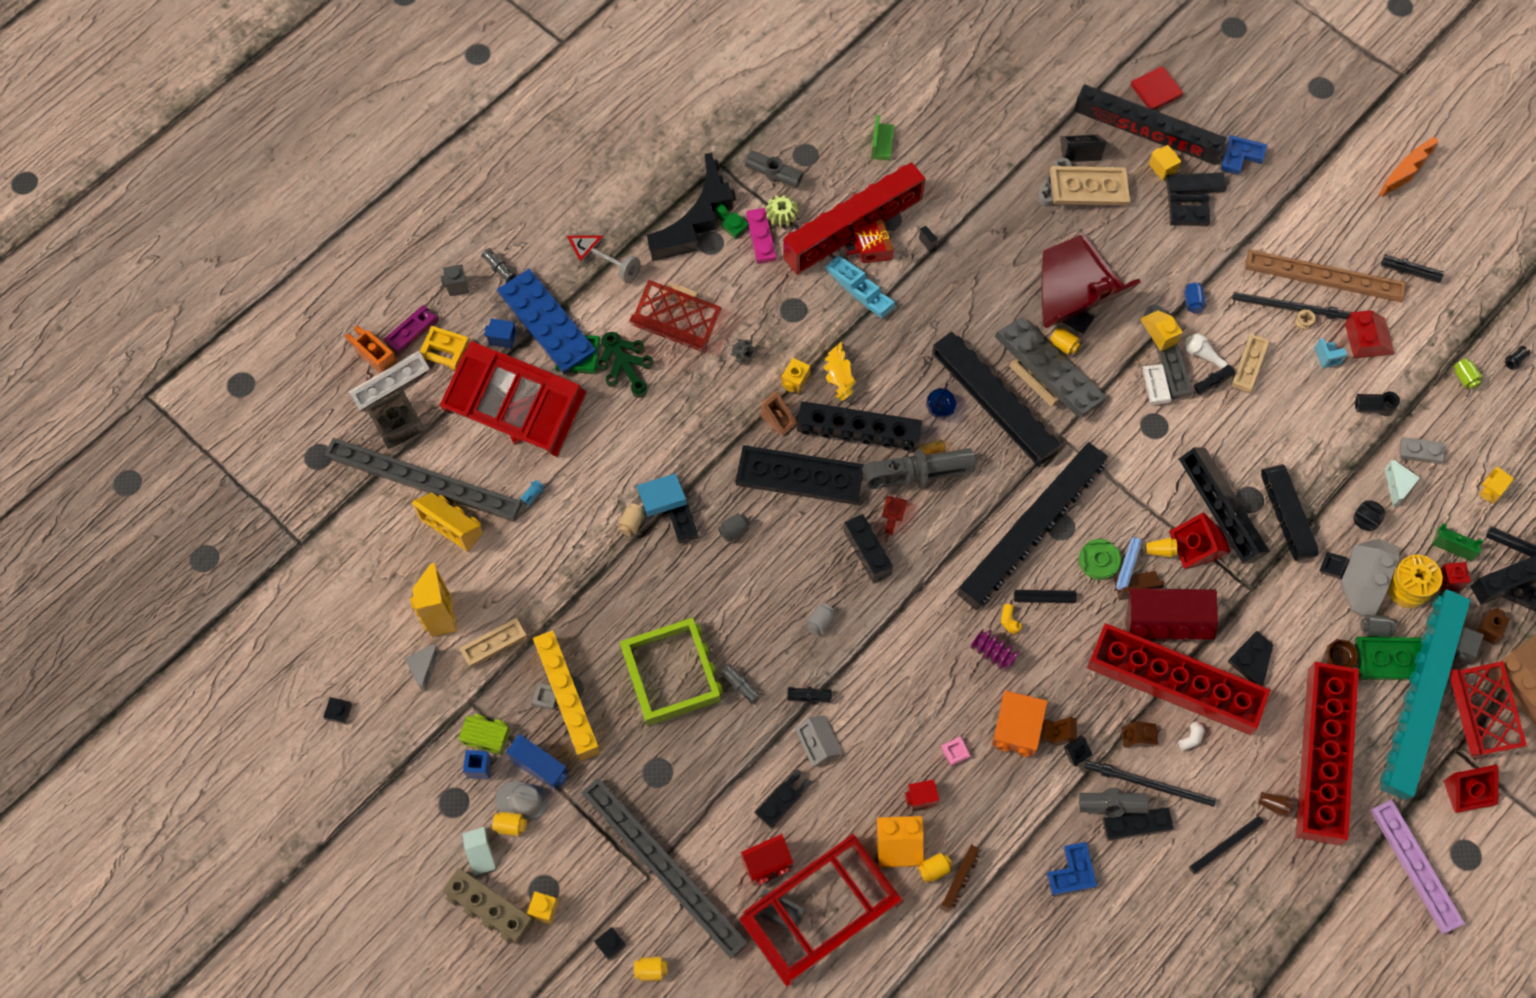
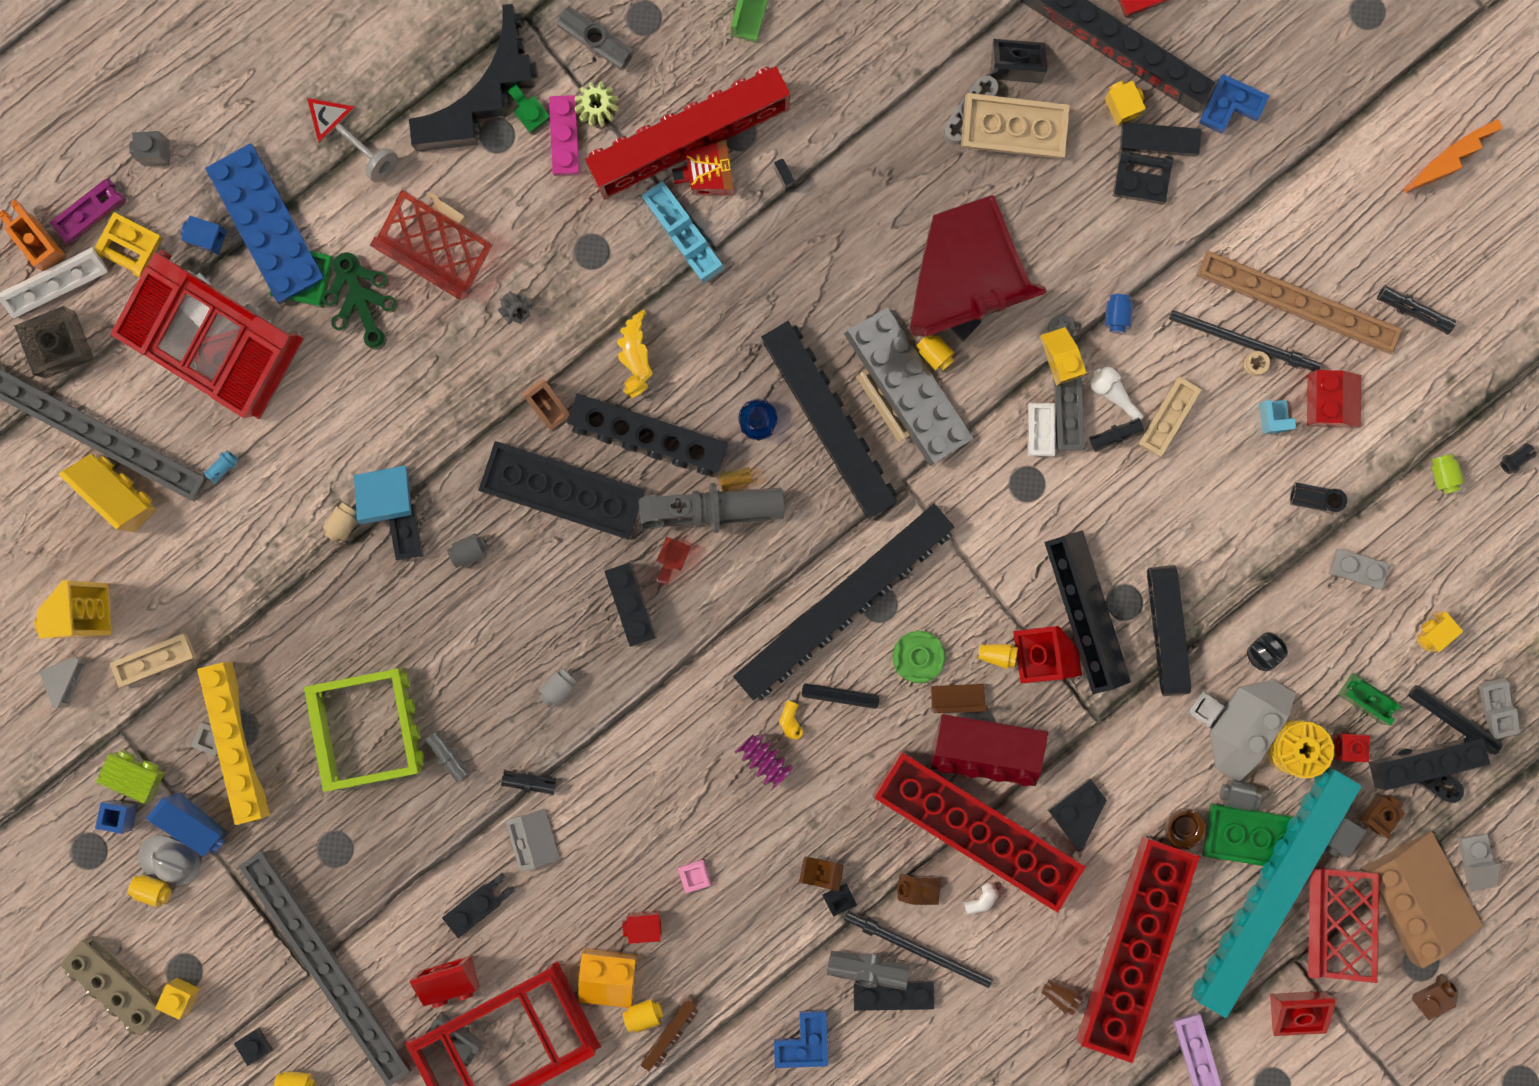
camera: 10 degrees right, 20 degrees up
light aqua slope [463,827,497,877] -> none
dark grey pin [481,248,516,283] -> none
yellow brick [781,358,810,394] -> none
orange panel [991,690,1047,757] -> none
light blue axle [1116,537,1142,590] -> none
black bar [1189,816,1264,874] -> none
light aqua slope [1384,460,1419,507] -> none

